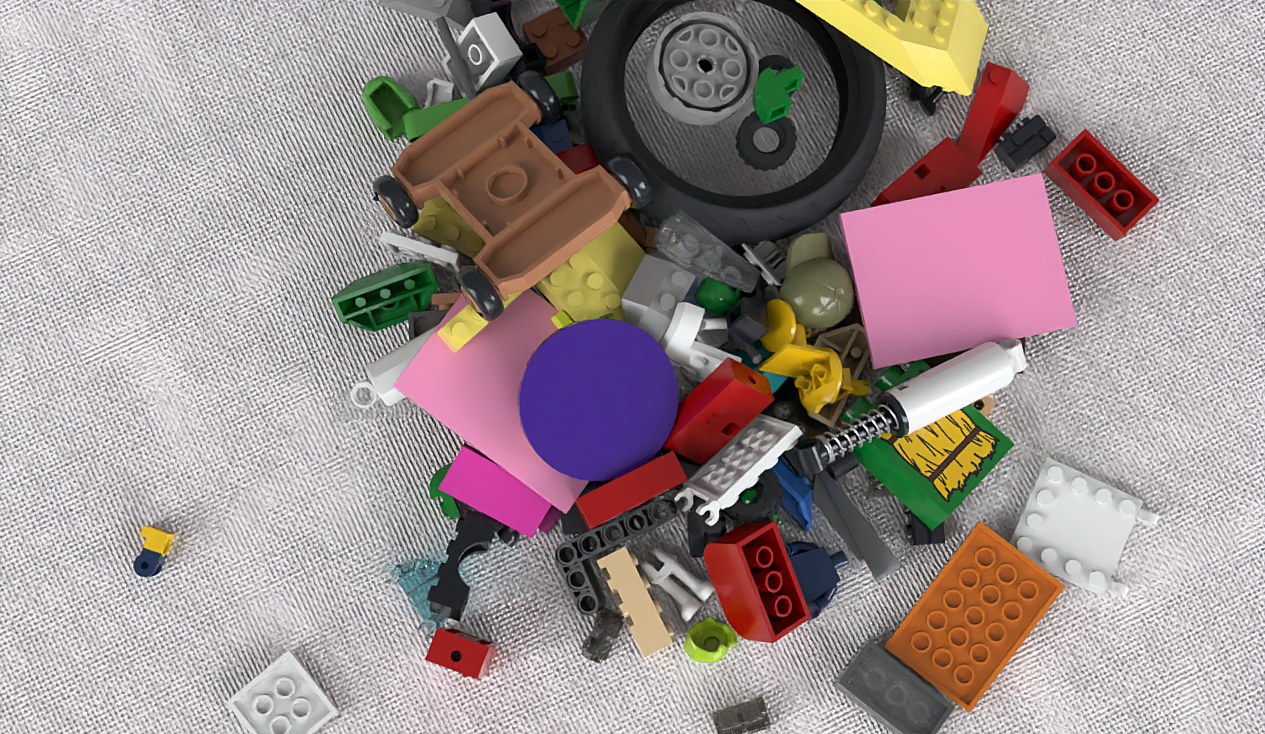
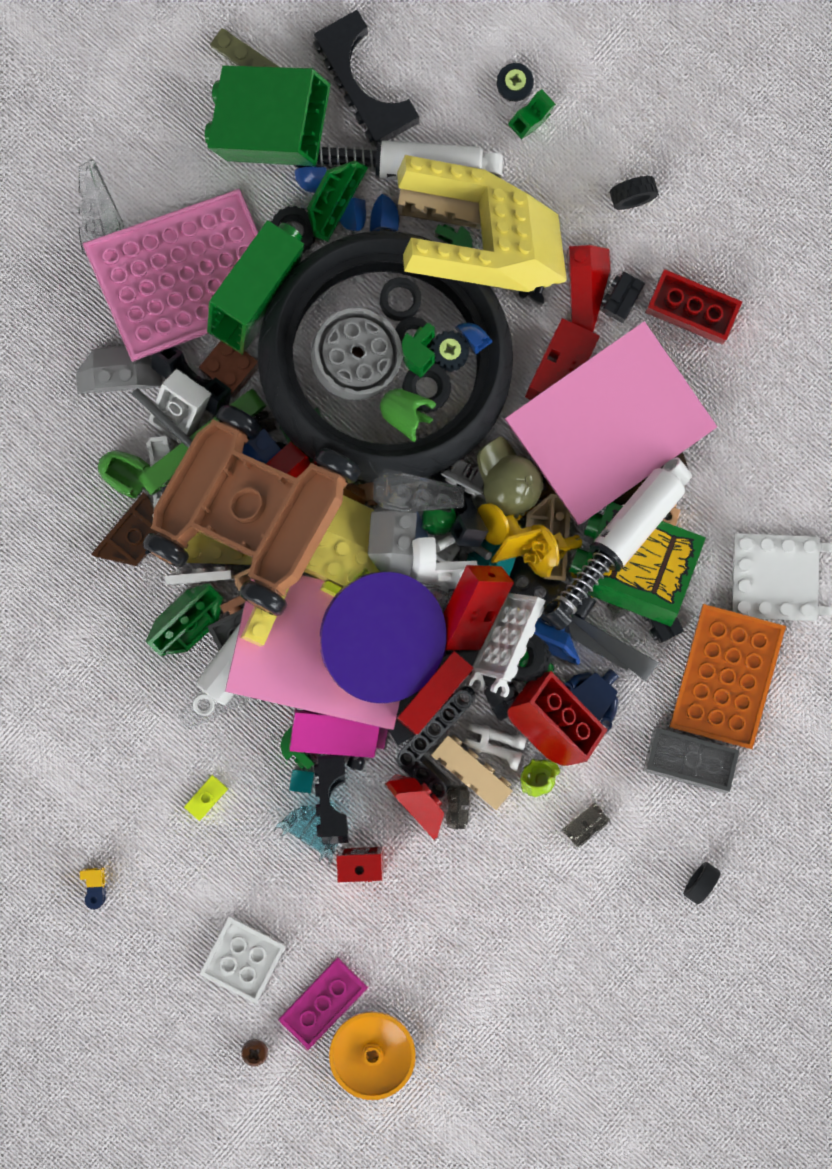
camera: 20 degrees left, 5 degrees up
none -> reddish brown wing [92,492,158,567]
none -> neon yellow plate [184,775,228,821]
none -> teal slope [289,769,314,794]
none -> black tyre [379,277,421,321]
none -> bright green hair [380,388,436,442]
none -> red wedge [385,774,444,840]
none -> black wheel [430,330,470,373]
none -> blue brick [455,323,493,354]
none -> black tyre [610,176,659,210]

